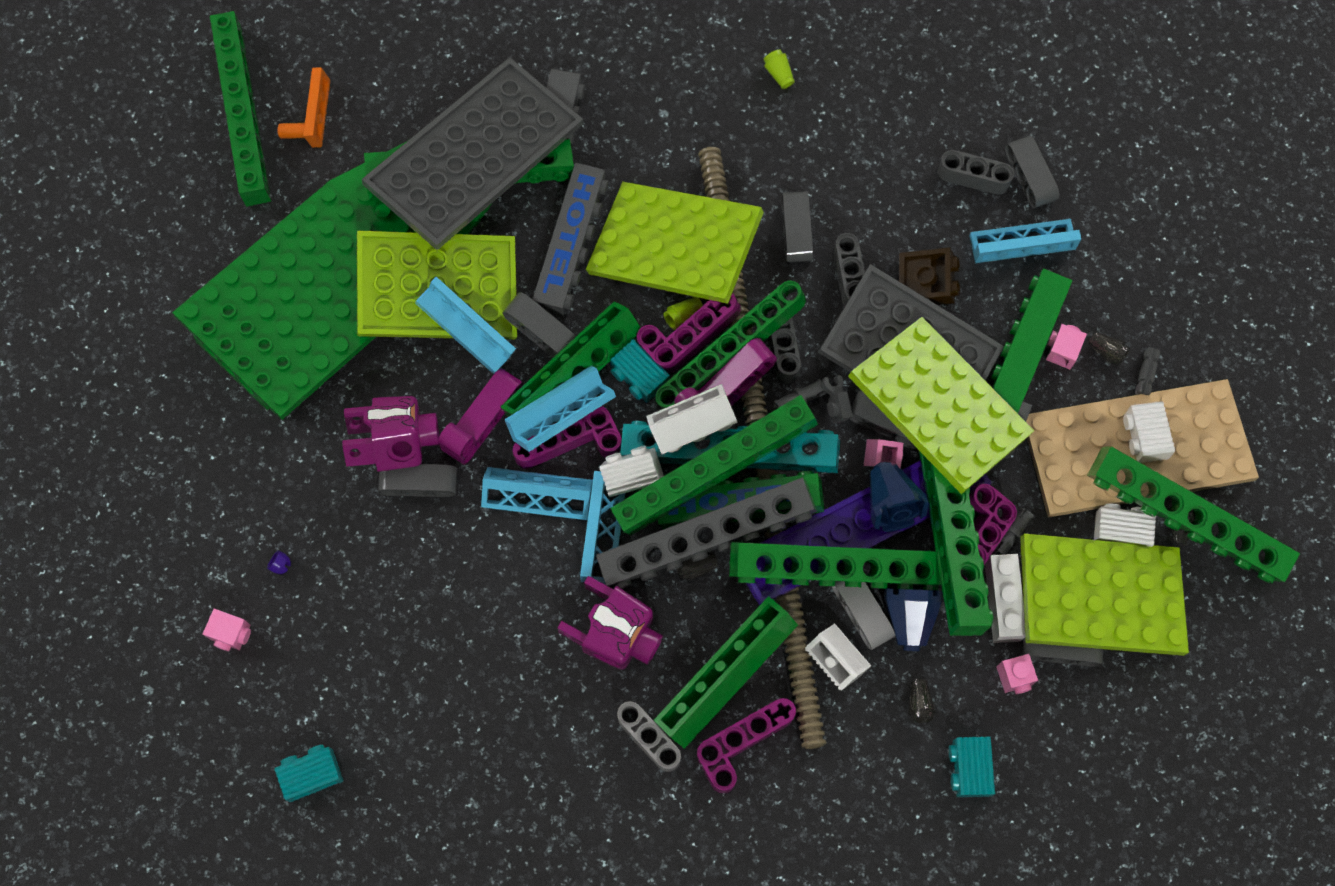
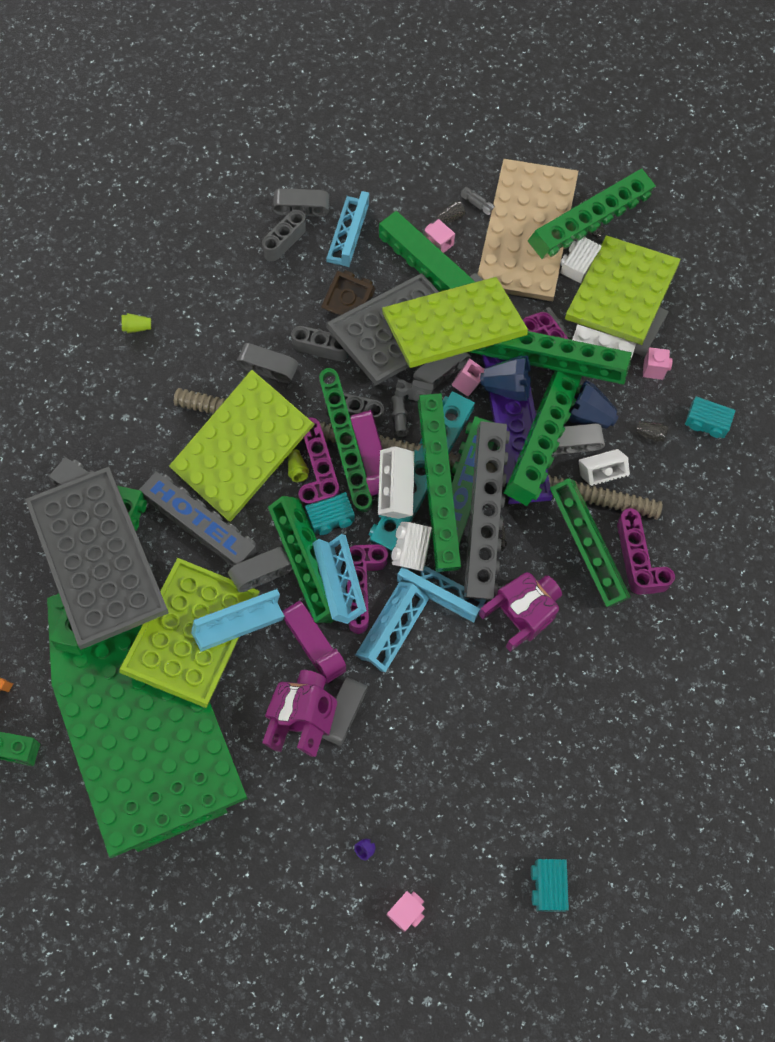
camera: 70 degrees left, 5 degrees down
light grey beam [617,701,681,772] -> none
white brick [1123,401,1175,463] -> none

